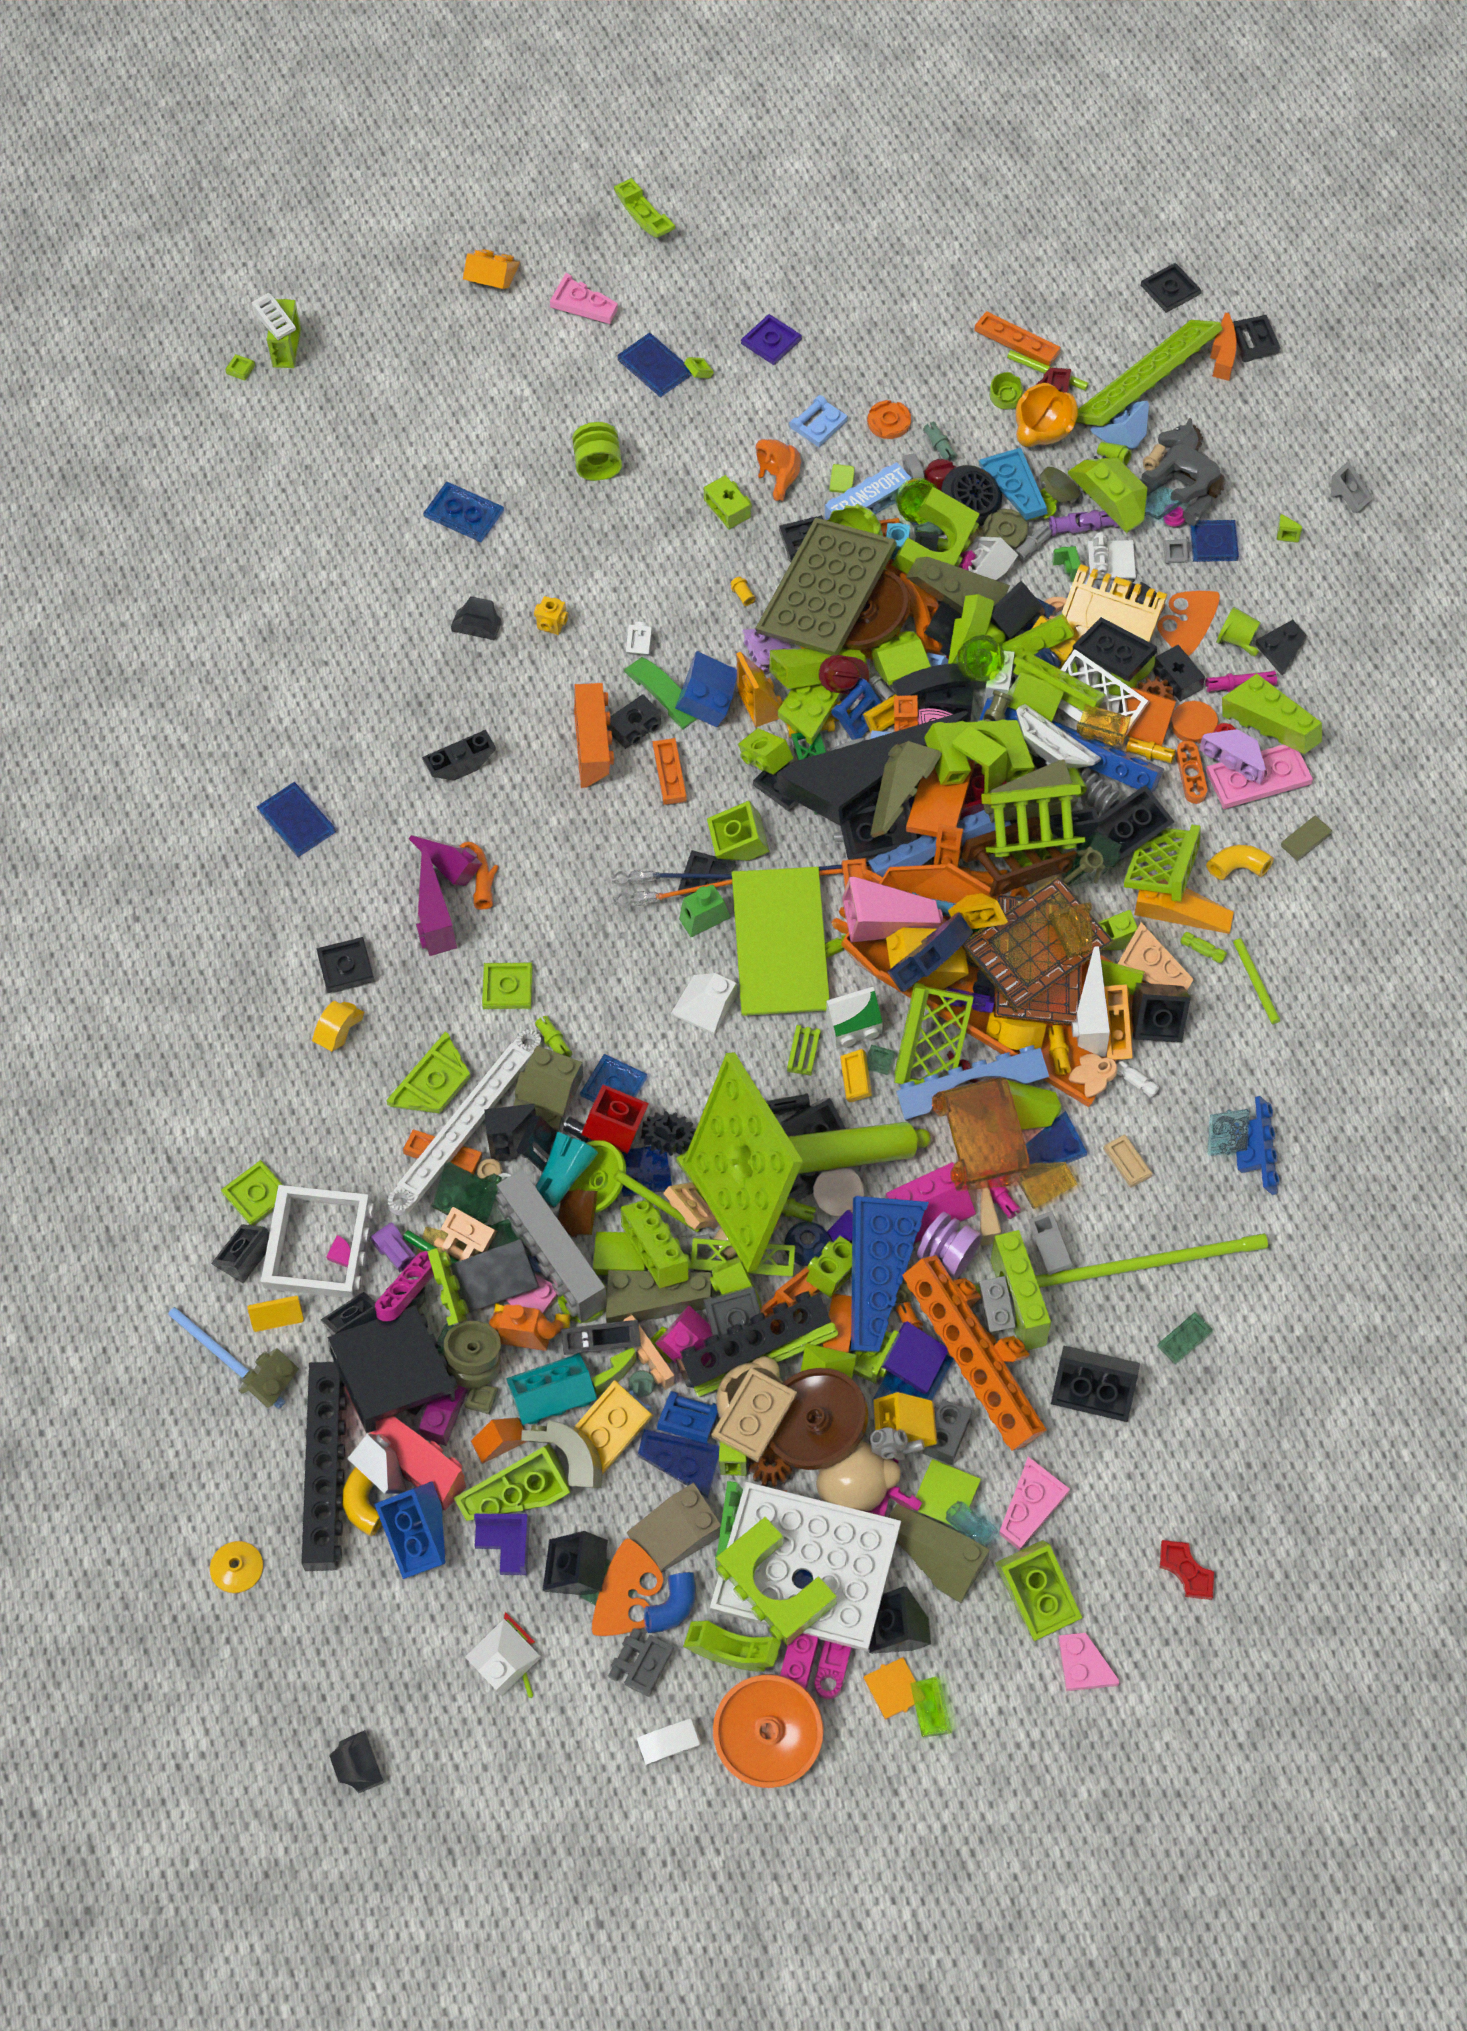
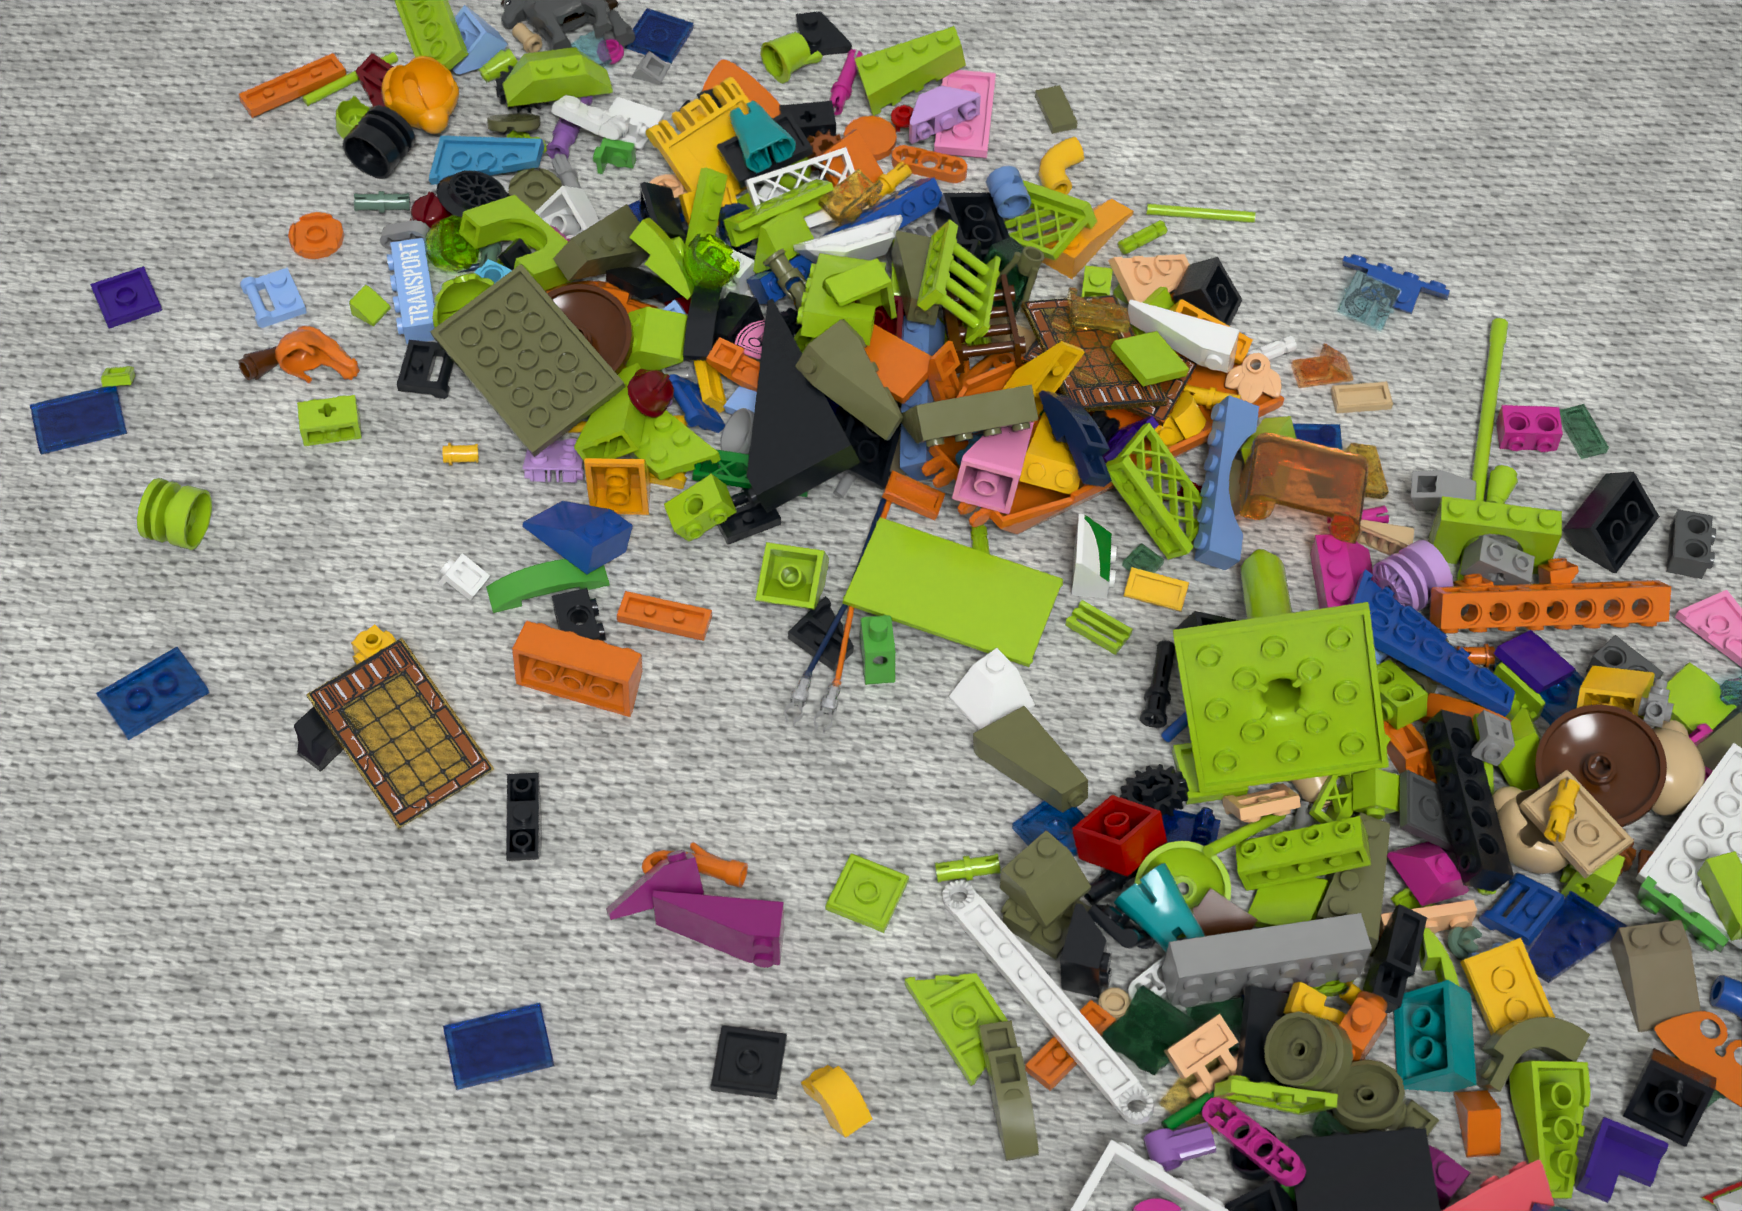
camera: 70 degrees left, 5 degrees down
none -> reddish brown cone [238,346,278,380]
none -> piece [306,638,494,829]
none -> black wheel [343,105,415,179]
none -> white hinge [551,95,629,141]
none -> teal piece [729,100,796,173]
none -> olive slope [901,385,1038,447]
none -> olive slope [973,706,1088,813]
none -> olive slope [978,1020,1039,1161]
none -> medium blue wheel [986,166,1031,219]
none -> lime tile [1111,331,1189,387]
none -> olive wheel [1264,1011,1353,1092]
none -> yellow plate [1283,981,1346,1025]
none -> clear orange slope [1291,343,1353,388]
none -> light grey bracket [1471,710,1515,766]
none -> lime cone [1486,465,1518,504]
none -> dark pink brick [1496,405,1563,452]
none -> yellow pin [1544,779,1580,842]
none -> dark grey brick [1666,509,1716,579]

